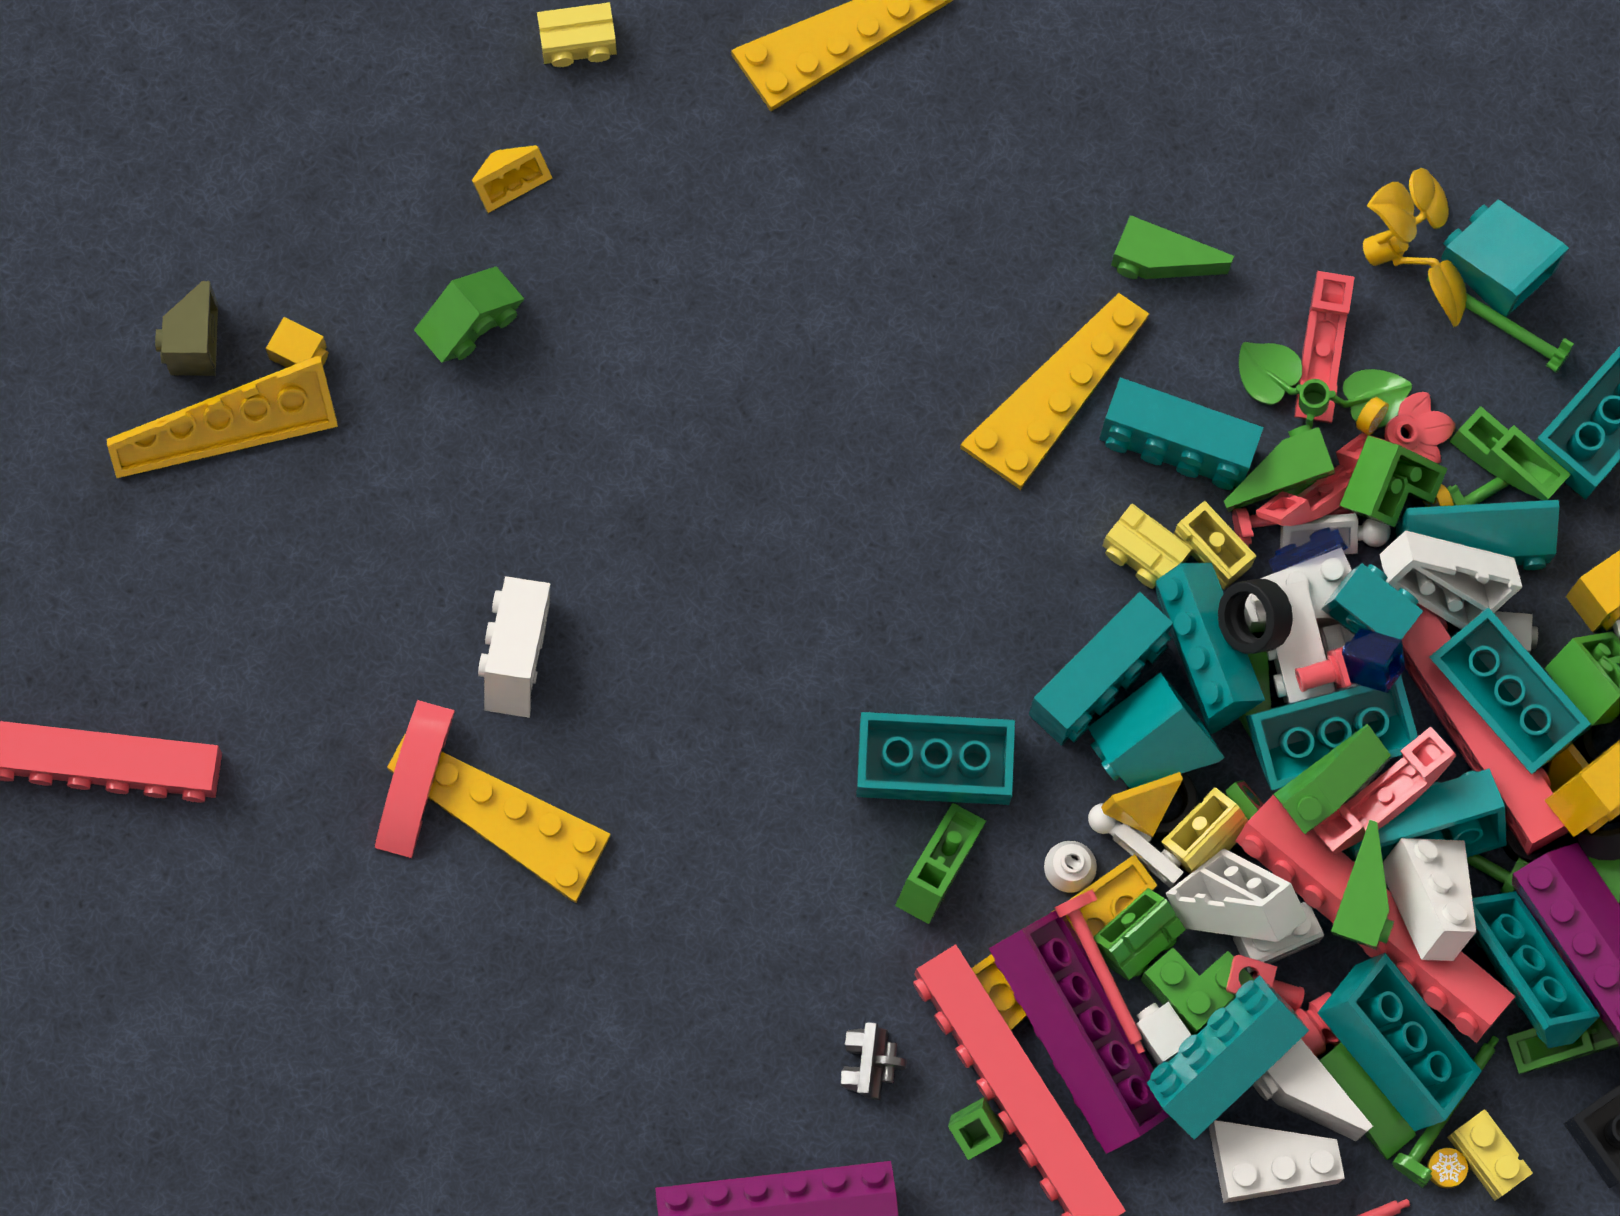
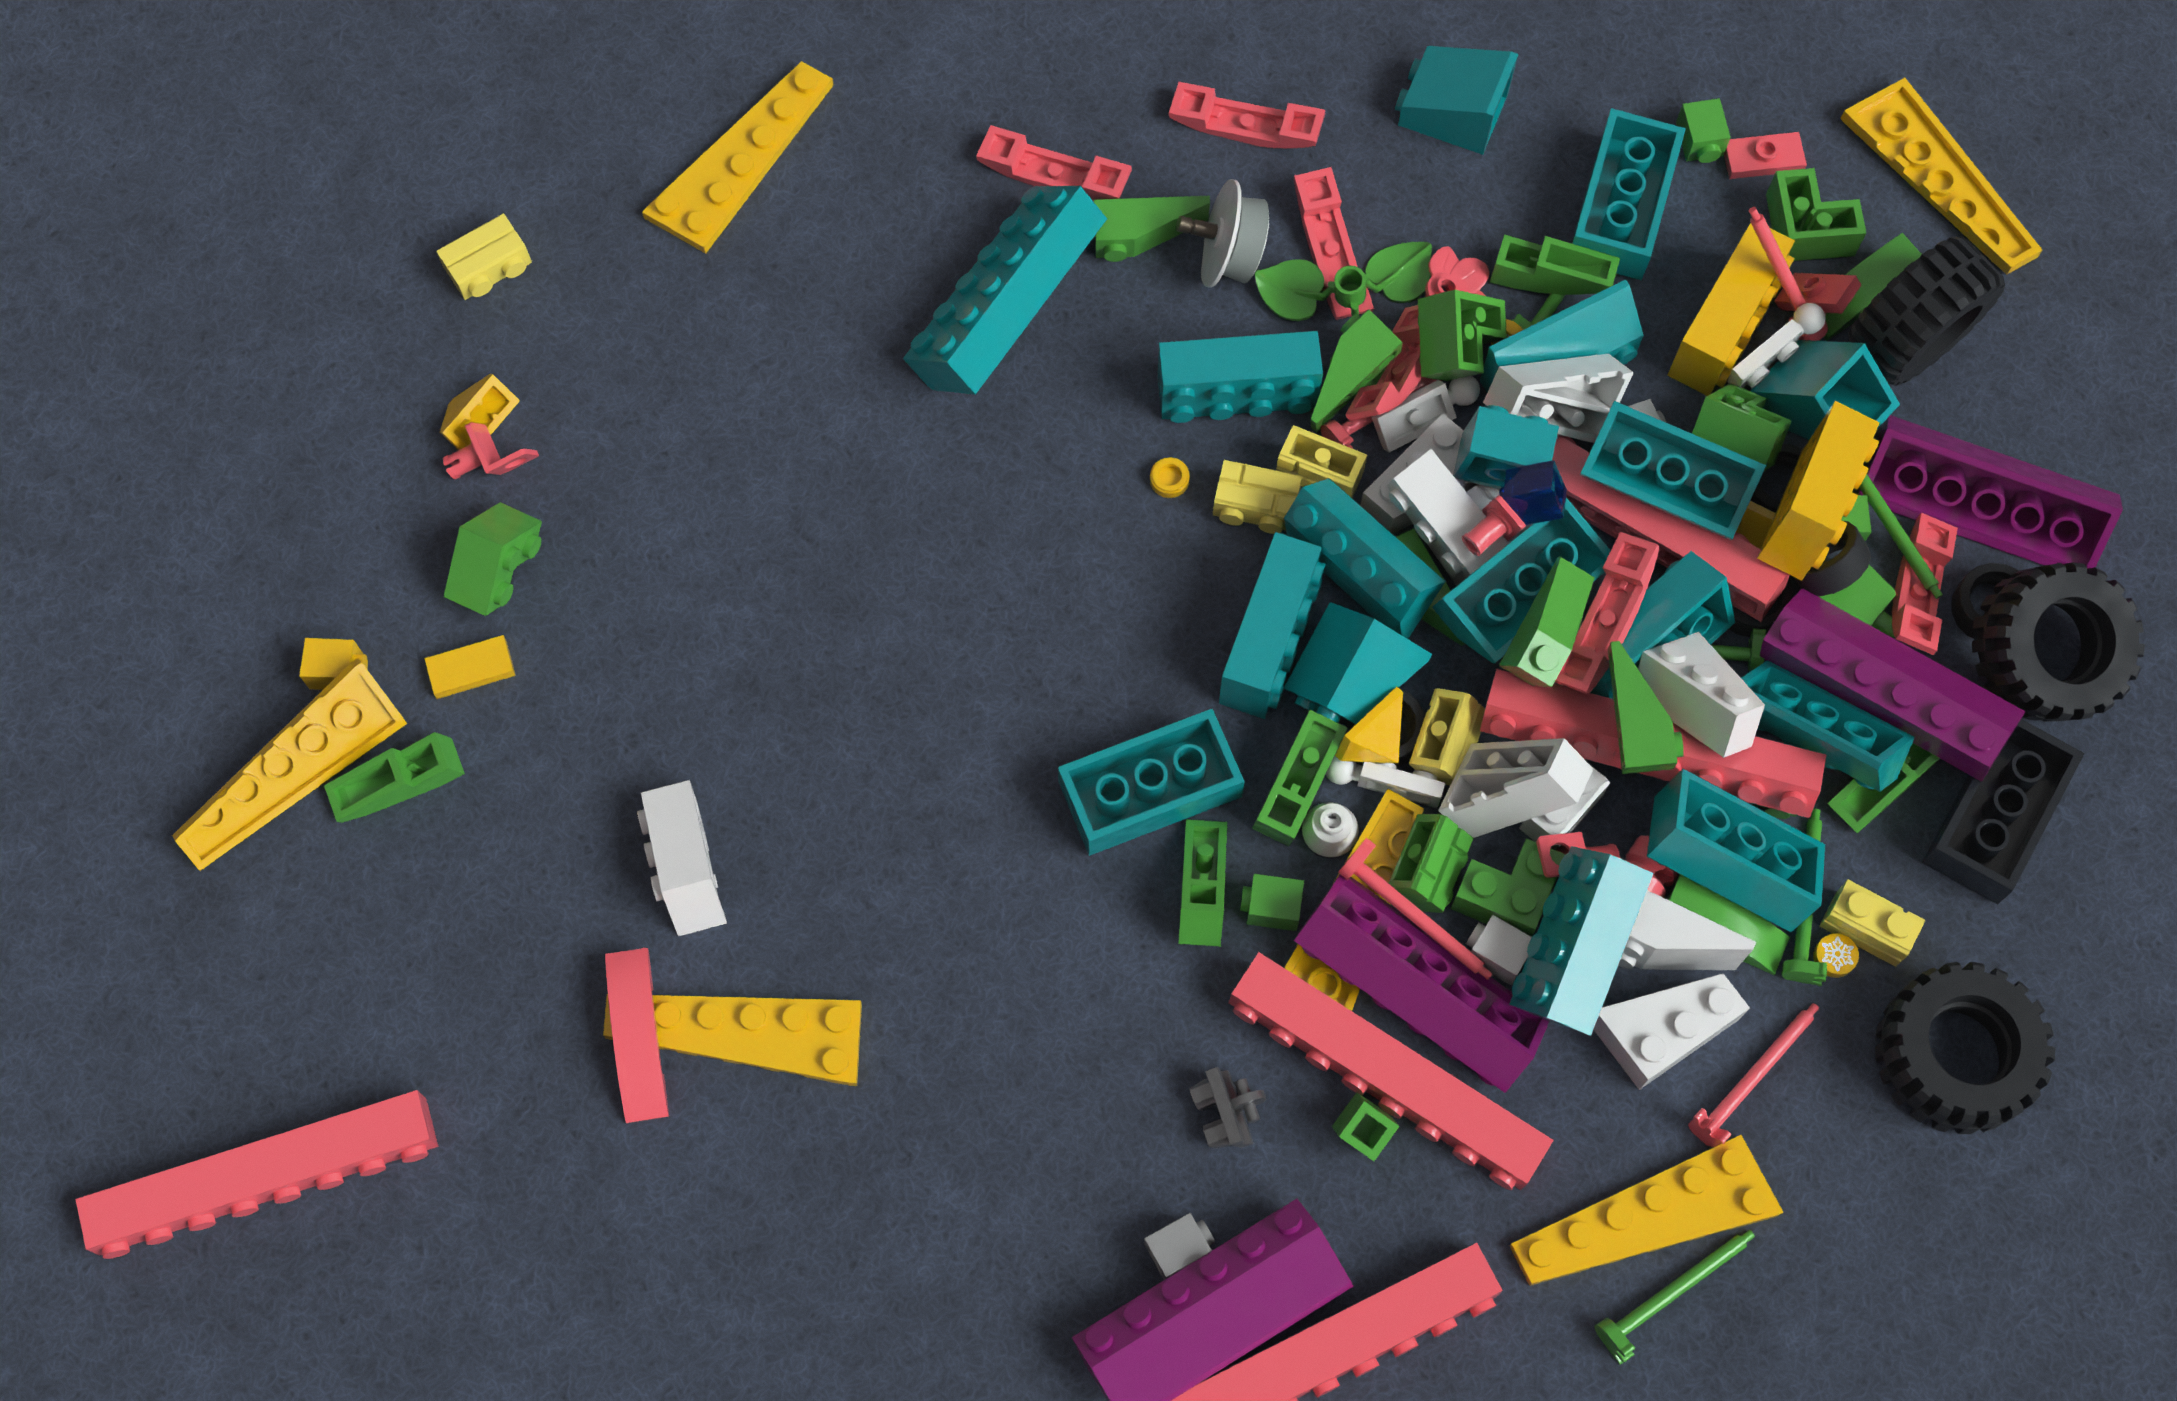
camera: 20 degrees left, 5 degrees down
olive slope [155,281,218,376] -> none
yellow wing [960,293,1149,490] -> none
black tyre [1218,579,1293,654] -> none
bright green tile [1225,780,1264,820] -> none
clear blue plate [1268,528,1348,573] -> none
yellow tile [1356,397,1389,436] -> none
yellow plant [1363,168,1467,327] -> none
bright green piece [1427,277,1574,373] -> none
none -> bright green slope [324,732,465,823]
none -> yellow tile [424,635,516,699]
none -> coral bracket [443,422,539,480]
none -> teal brick [903,186,1107,395]
none -> coral slope [976,125,1132,202]
none -> light grey brick [1144,1213,1215,1280]
none -> yellow tile [1150,457,1190,498]
none -> coral slope [1169,82,1325,149]
none -> piece [1176,179,1269,288]
none -> bright green brick [1240,874,1304,931]
none -> bright green slope [1252,710,1347,847]

